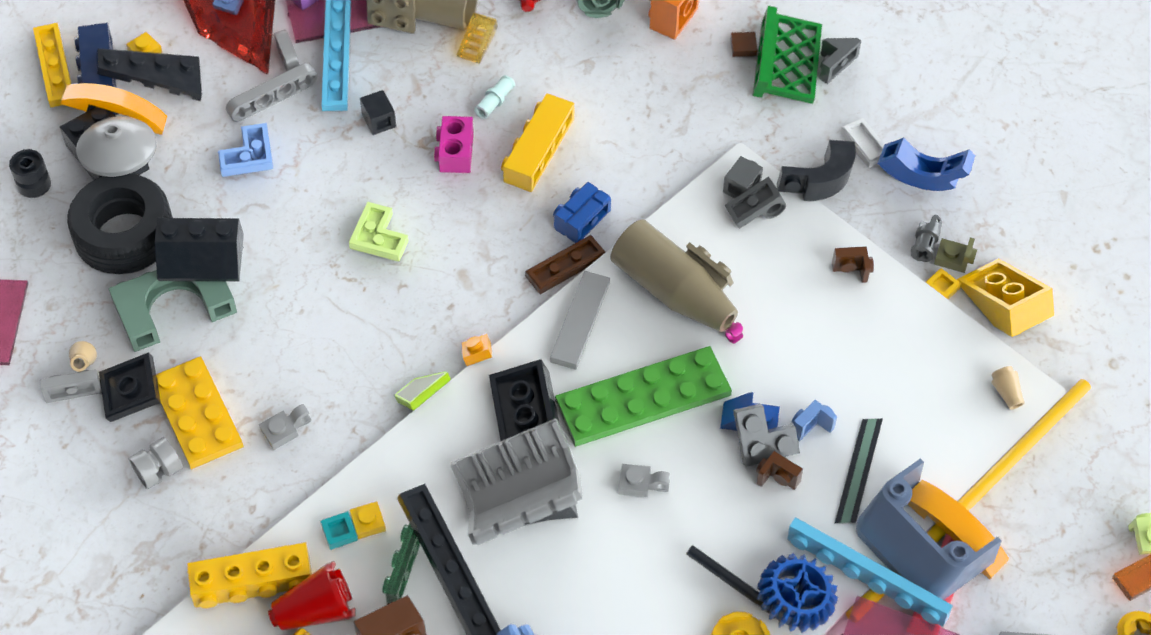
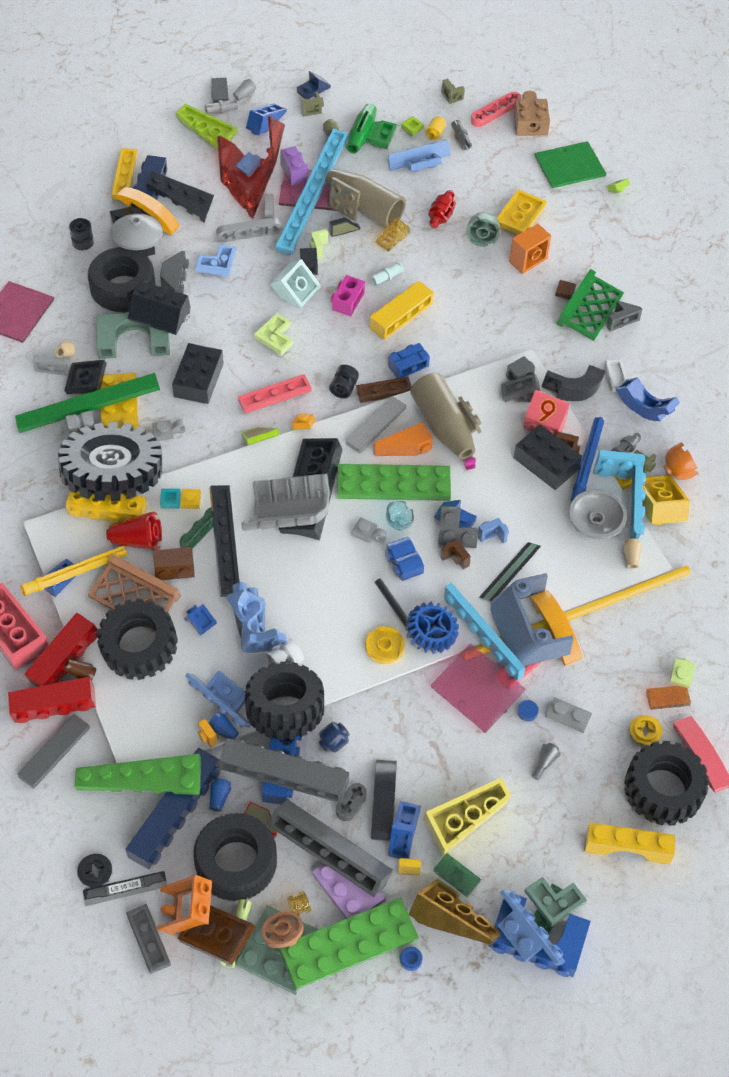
camera: 20 degrees right, 0 degrees up
yellow plate [126,32,162,53] -> none
none -> green tile [15,373,160,433]
none -> wheel [58,422,162,501]
none -> dark grey slope [160,251,189,294]
none -> black piece [172,343,224,404]
none -> coral plate [238,374,312,414]
none -> light aqua slope [270,259,321,308]
none -> yellowish green bracket [310,229,328,258]
none -> black wheel [329,364,359,399]
none -> tile [330,217,360,237]
none -> orange slope [373,422,433,456]
none -> clear light blue hair [385,500,414,530]
none -> blue brick [385,536,424,581]
none -> black brick [513,424,582,490]
none -> coral slope [523,390,570,436]
none -> light grey dish [569,490,627,539]
none -> blue axle [570,417,604,502]
none -> medium azure bracket [593,450,646,540]
none -> orange cylinder [664,442,699,480]

